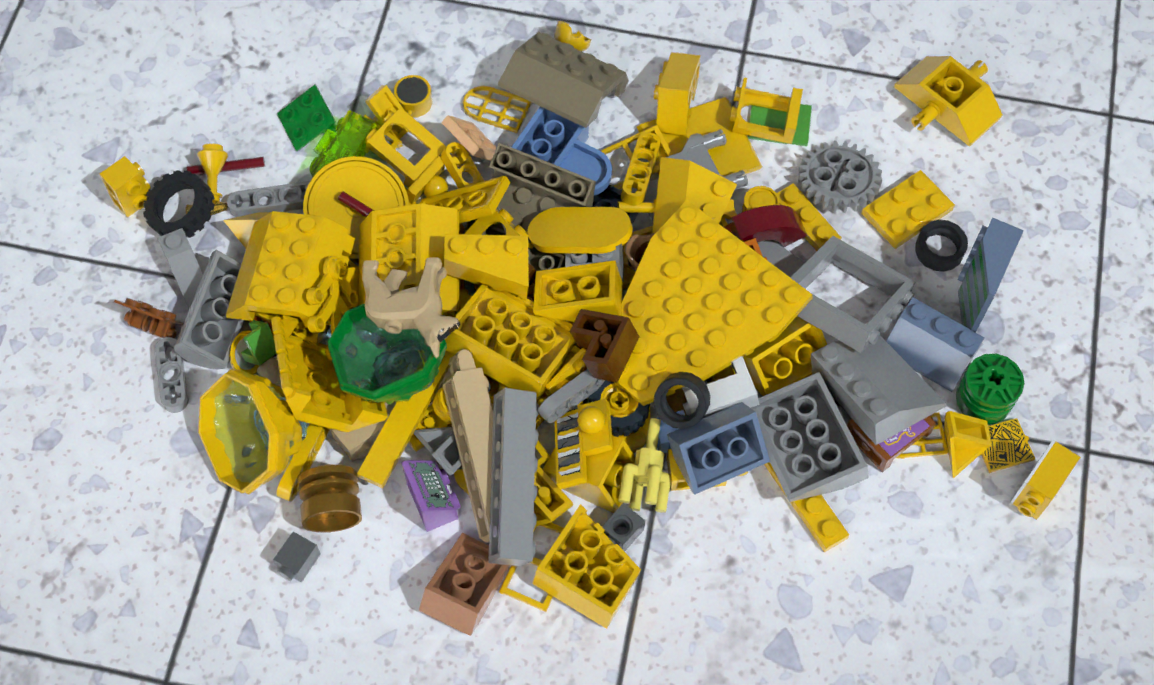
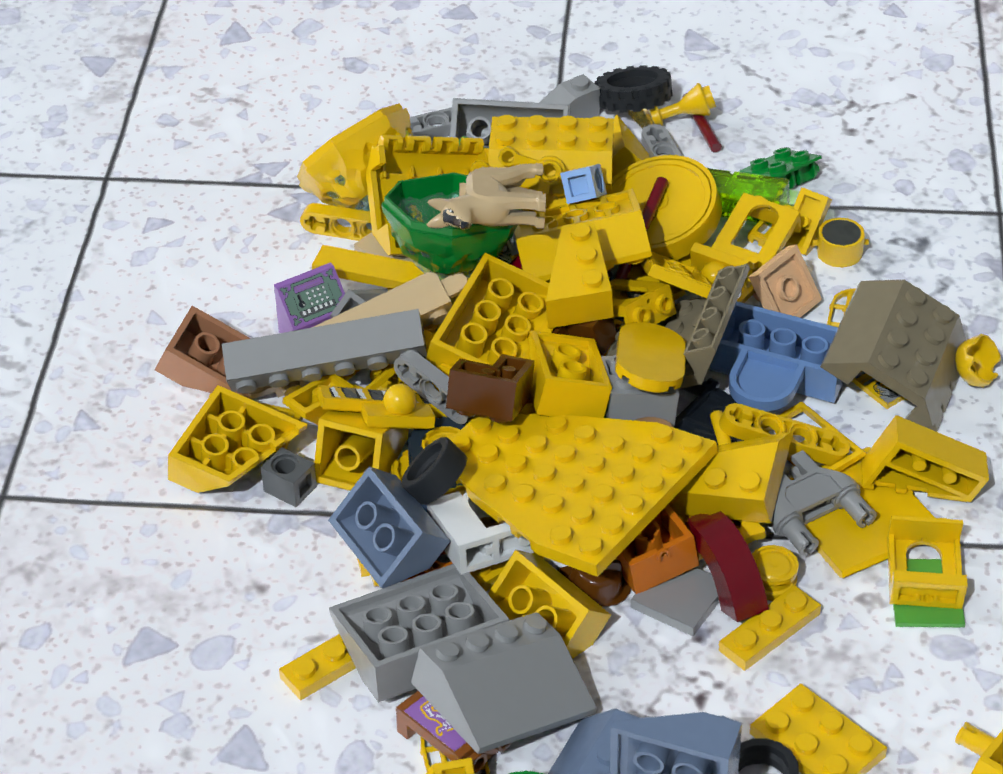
camera: 85 degrees right, 20 degrees down
yellow brick [99,156,151,218] -> none
dark orange hinge [114,298,184,338] -> none
dark grey brick [273,531,321,583] -> none
pearl gold wheel [298,465,362,533] -> none
light yellow plant [618,418,671,513] -> none
light grey window [790,236,915,353] -> none
light grey gear [798,140,882,213] -> none
none -> light blue brick [560,164,607,204]

